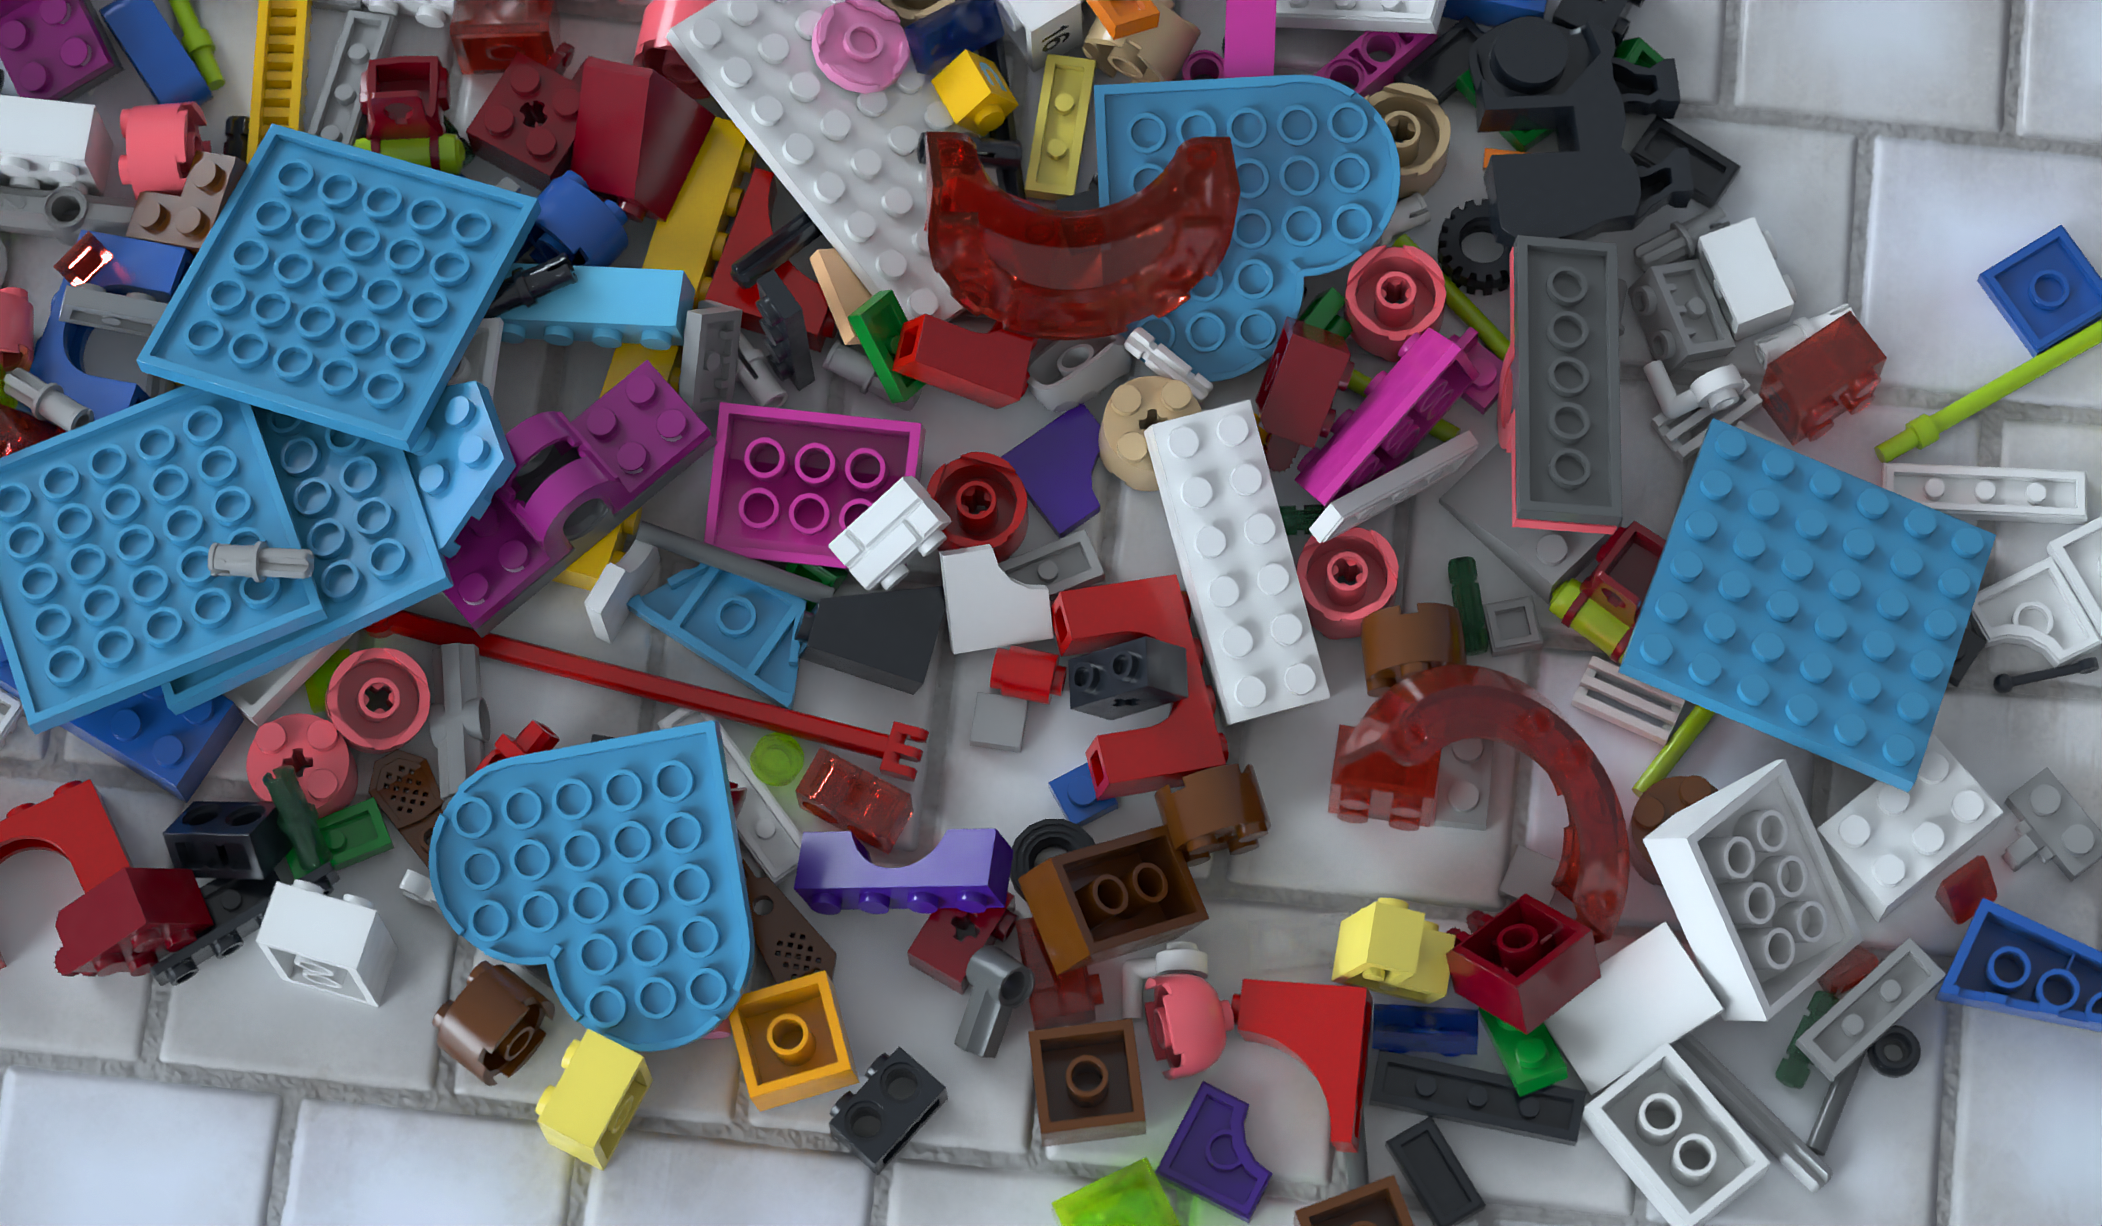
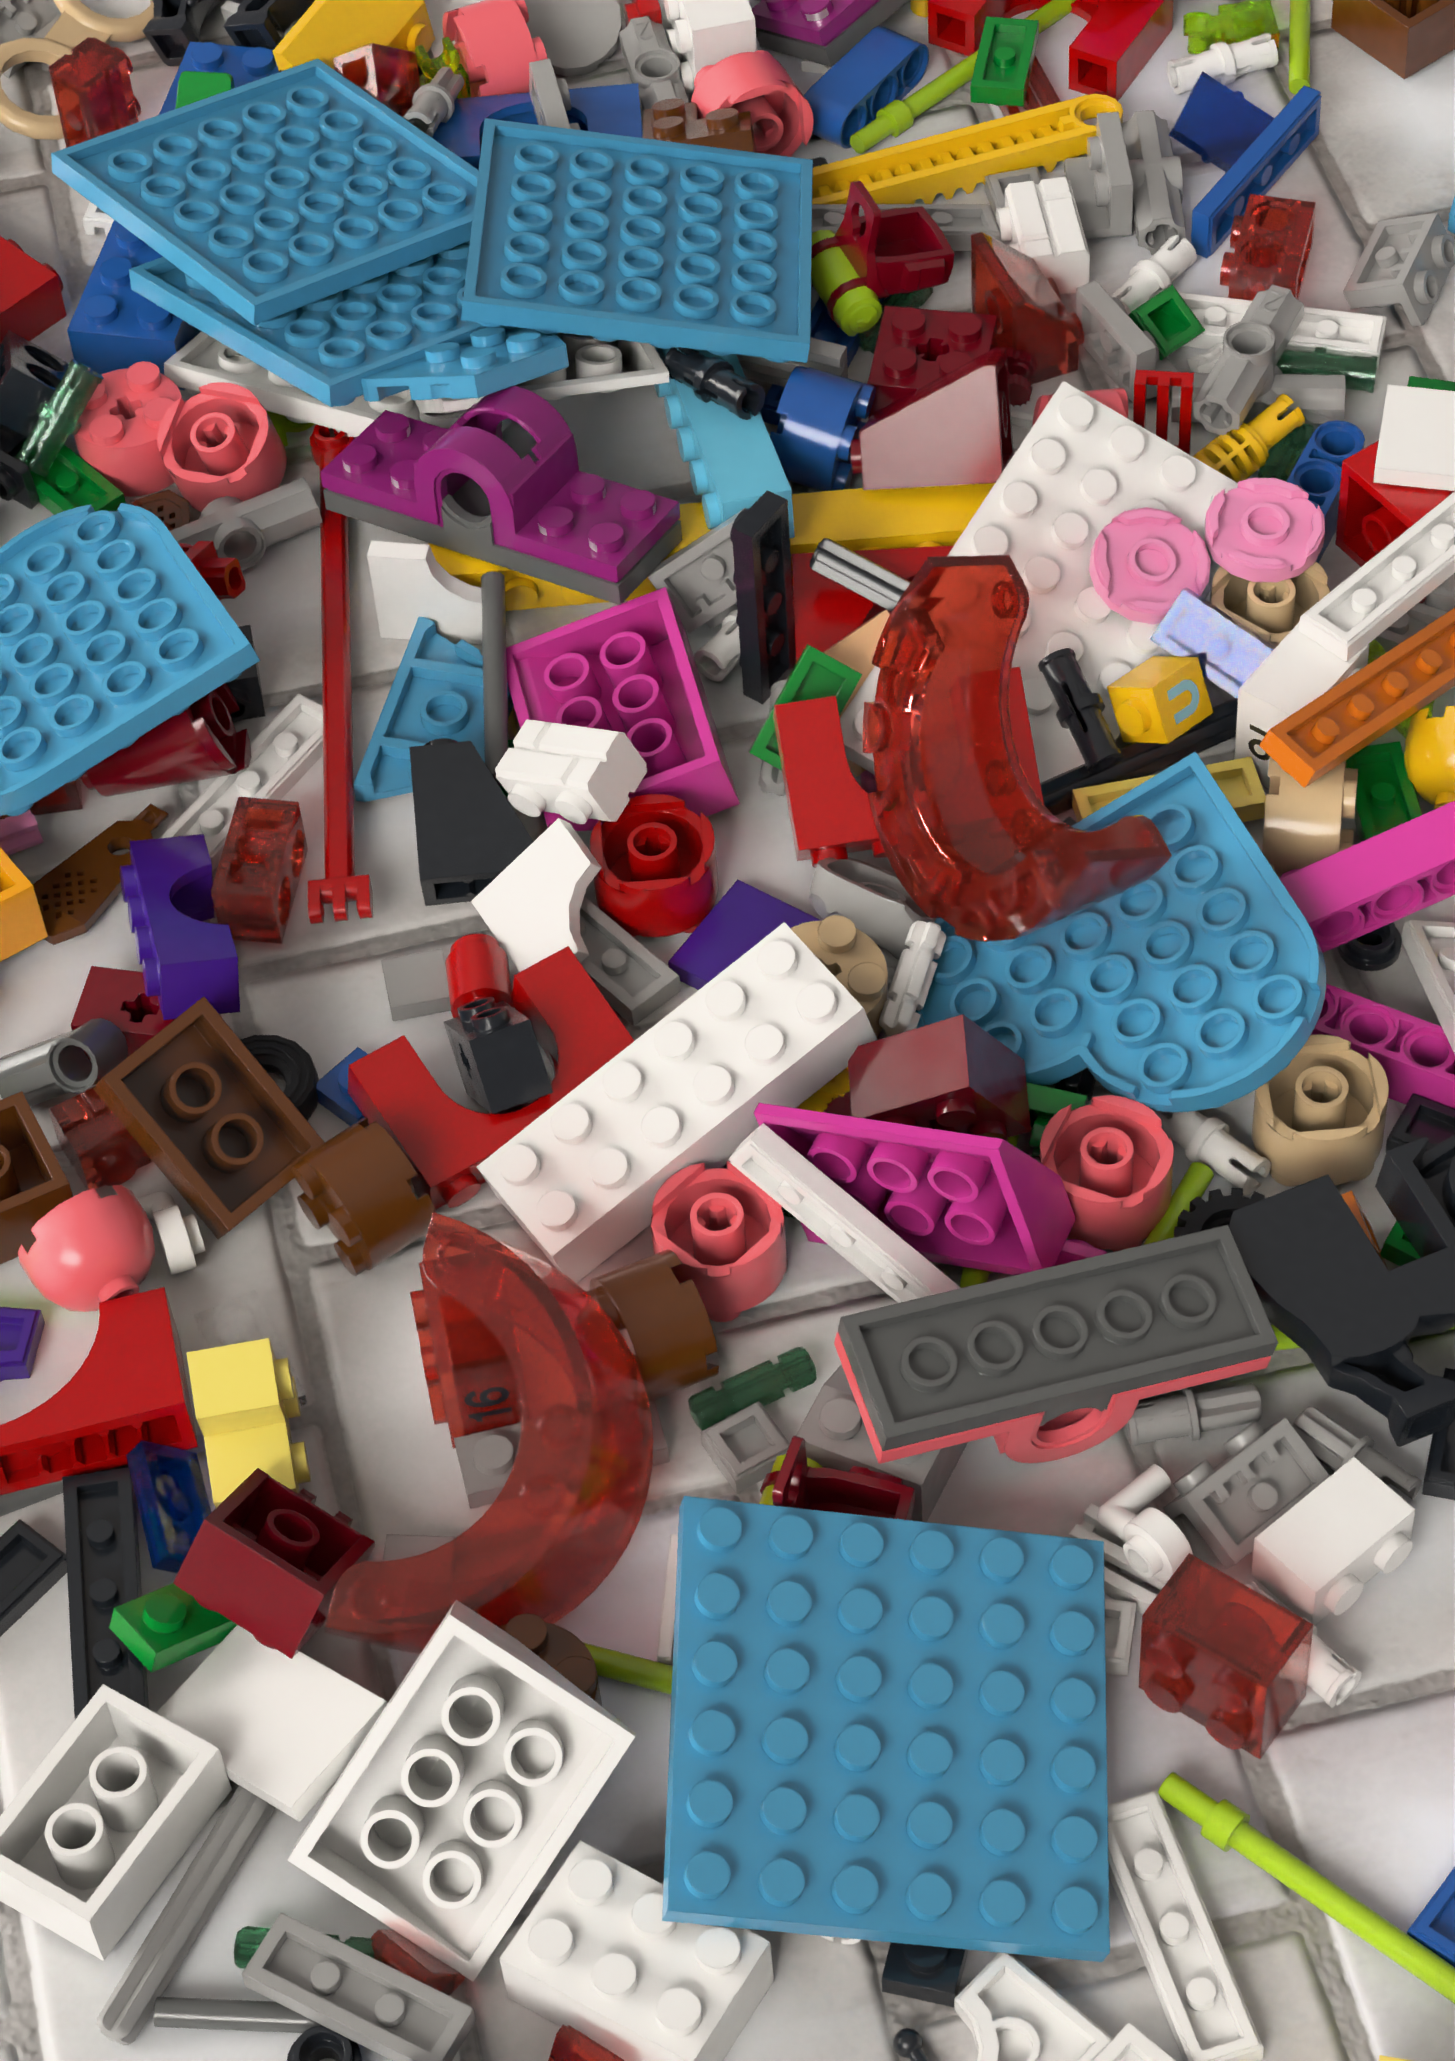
camera: 70 degrees right, 20 degrees down
clear red slope [53,231,113,287] -> none
light grey axle [208,541,314,583] -> none
clear neon green tile [750,732,804,786] -> none

